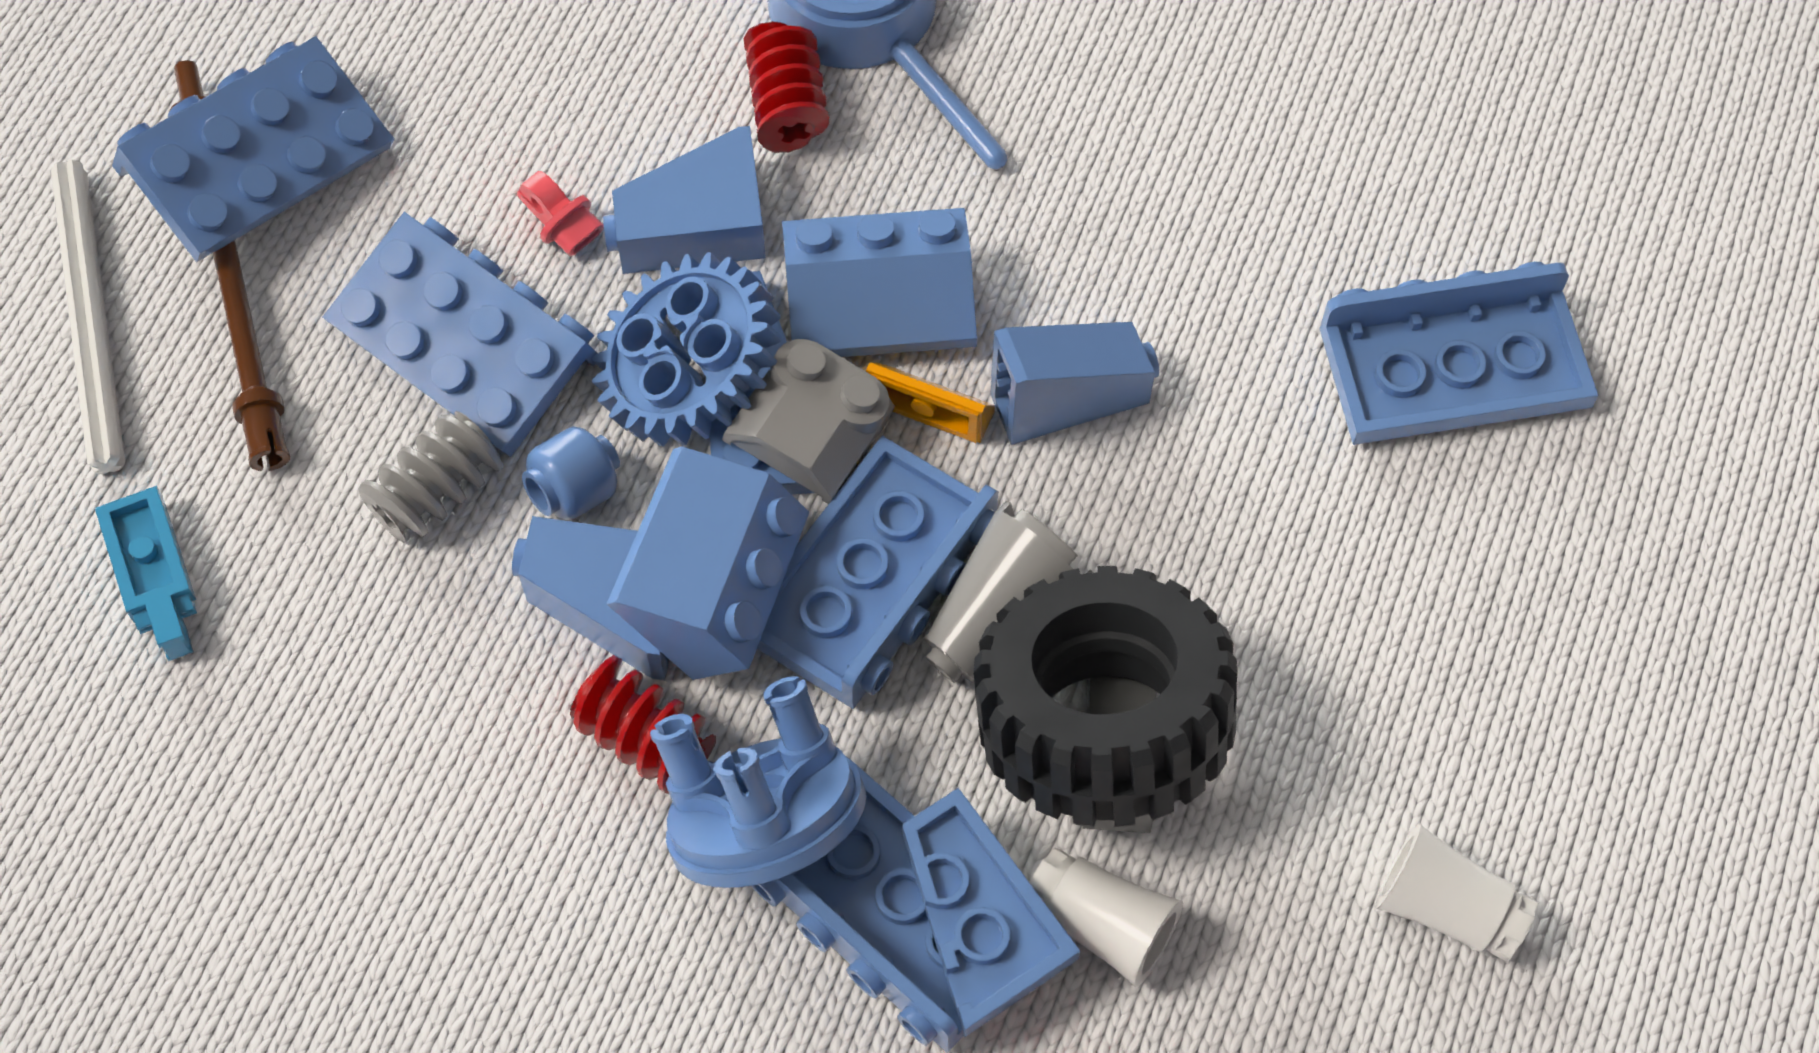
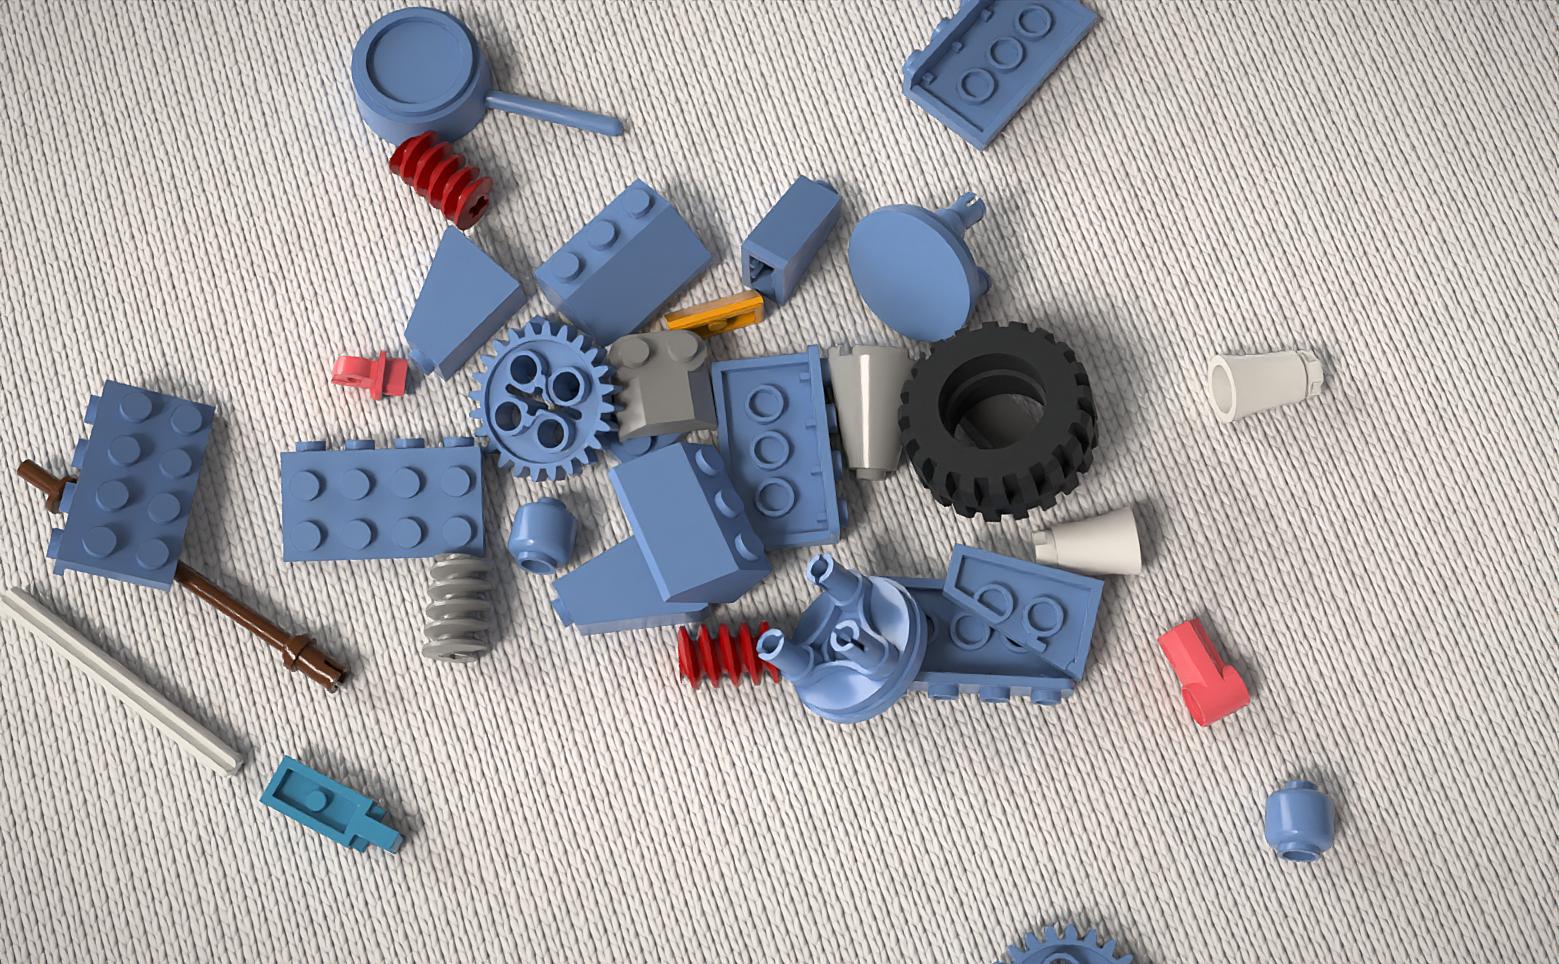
camera: 40 degrees left, 10 degrees up
none -> medium blue piece [848,192,992,342]

